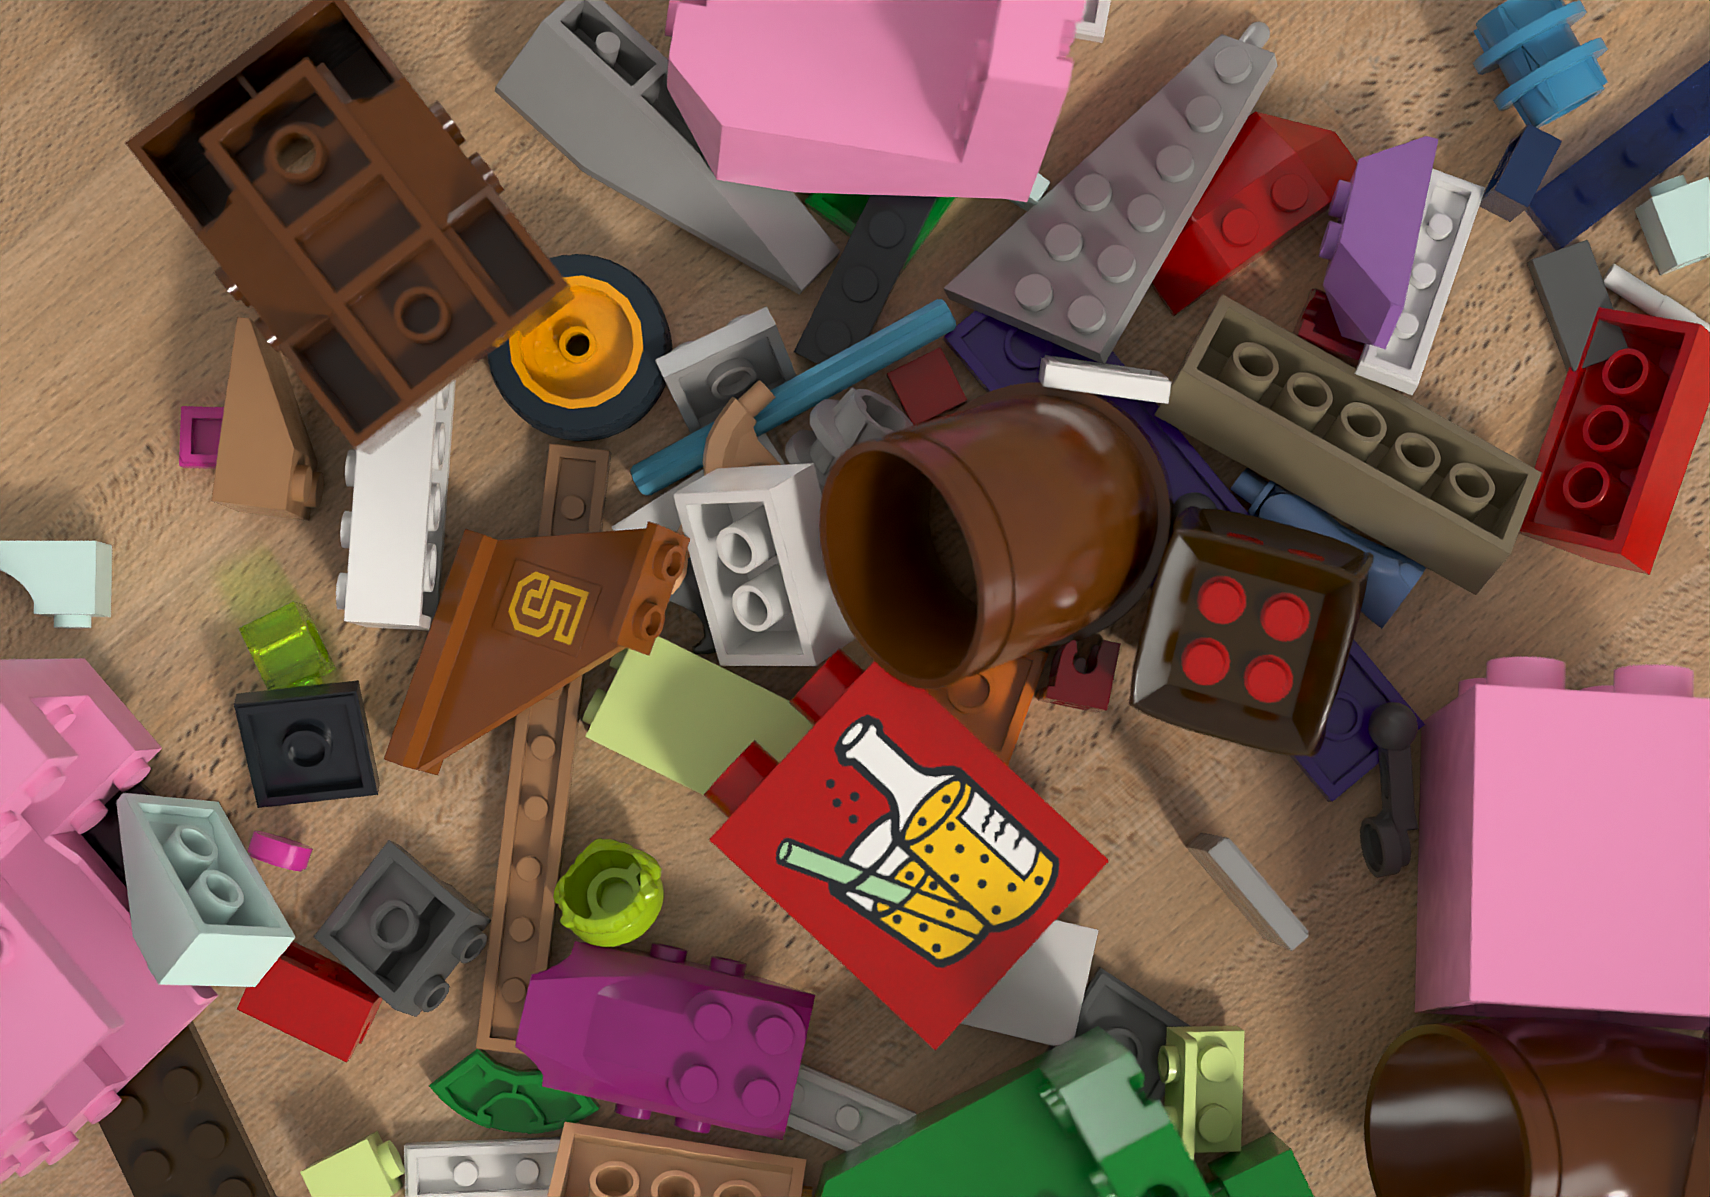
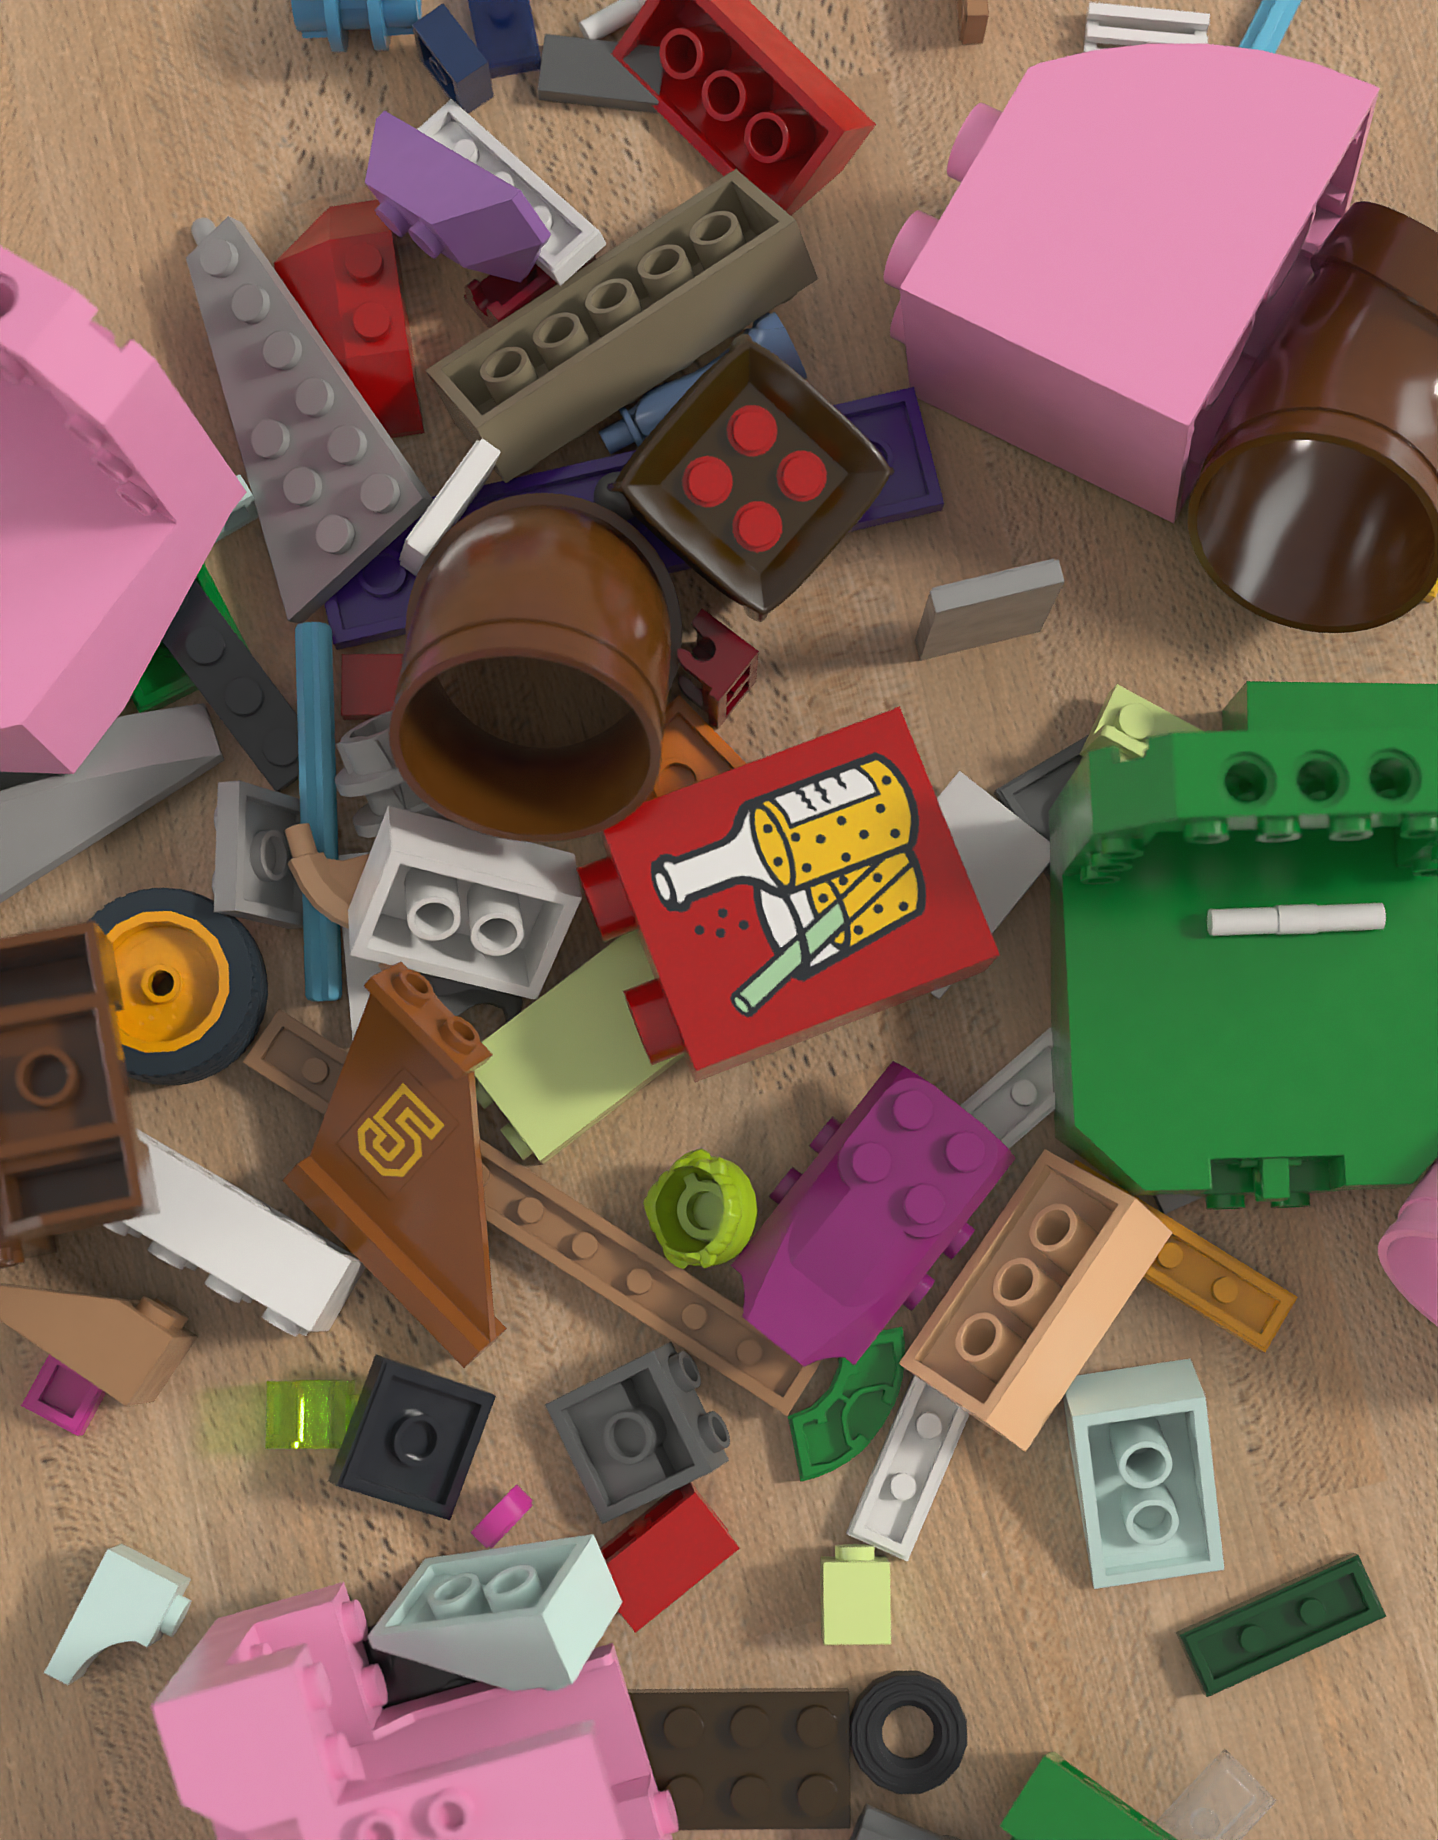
camera: 65 degrees left, 5 degrees down
dark grey piece [1360,702,1418,878] -> none

